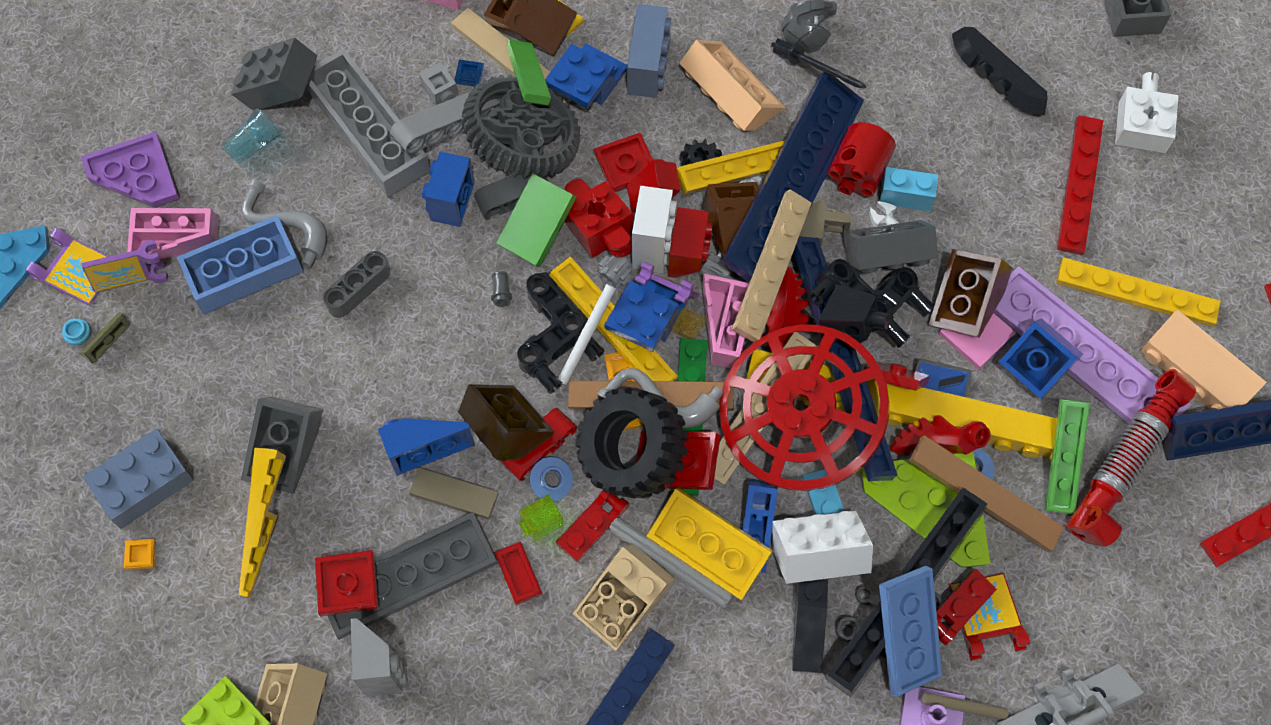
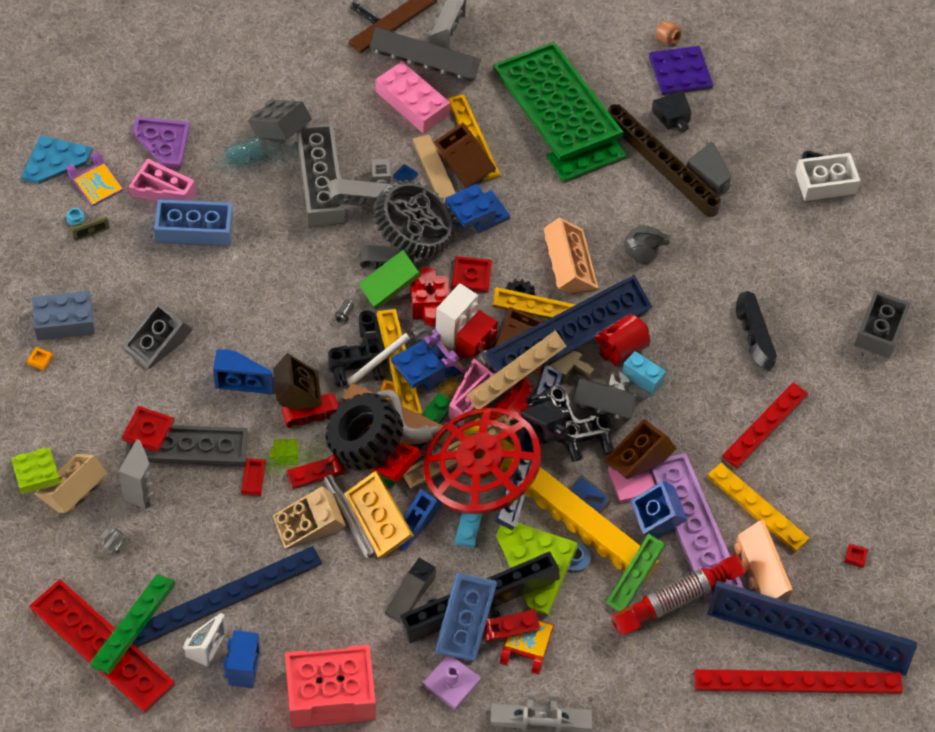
camera: 25 degrees right, 10 degrees down
flag [81,240,168,292] -> none
yellow wedge [239,448,286,598] -> none
light grey animal [241,179,326,268] -> none
dark grey beam [323,251,390,318] -> none
dark tan tile [409,468,499,520] -> none
blue brick [422,152,475,227] -> none
bright green tile [506,39,551,105] -> none
medium blue piece [530,457,573,502] -> none
sand blue brick [627,4,672,98] -> none
red brick [627,159,681,213] -> none
black piece [771,38,866,88] -> none
white brick [772,511,873,584] -> none
red plate [865,361,930,391] -> none
red plant [890,415,991,456] -> none
medium nougat tile [909,436,1063,552] -> none
dark tan bar [922,693,1008,720] -> none
white brick [1115,72,1178,153] -> none

